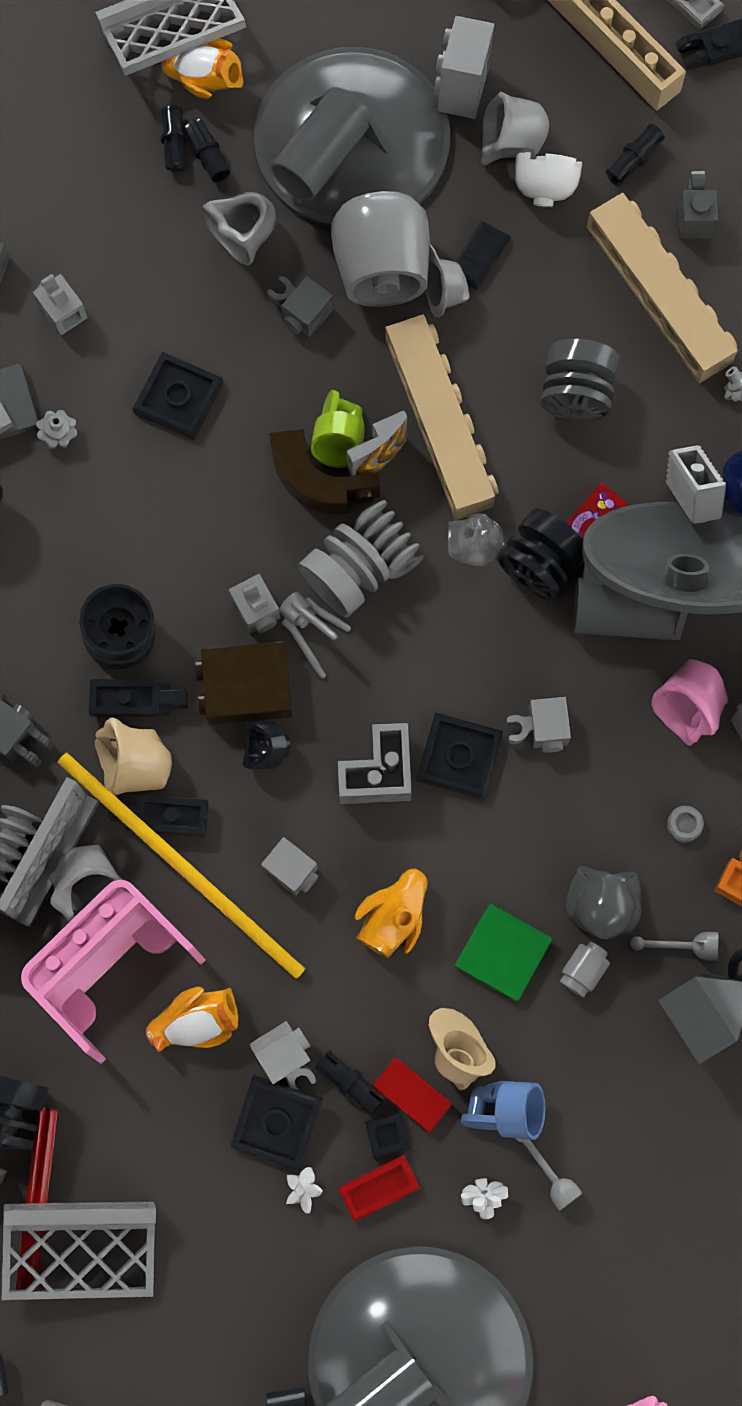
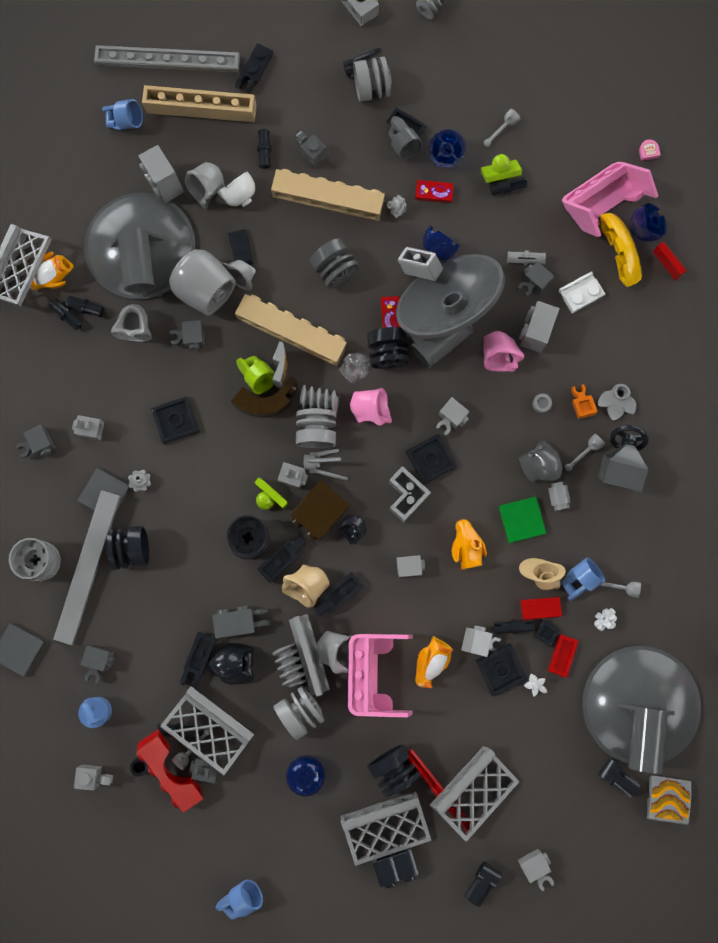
camera: 45 degrees left, 5 degrees up
yellow piece [57,752,305,979] -> none
none -> lime tile [254,477,288,510]
none -> bright pink piece [350,388,392,426]

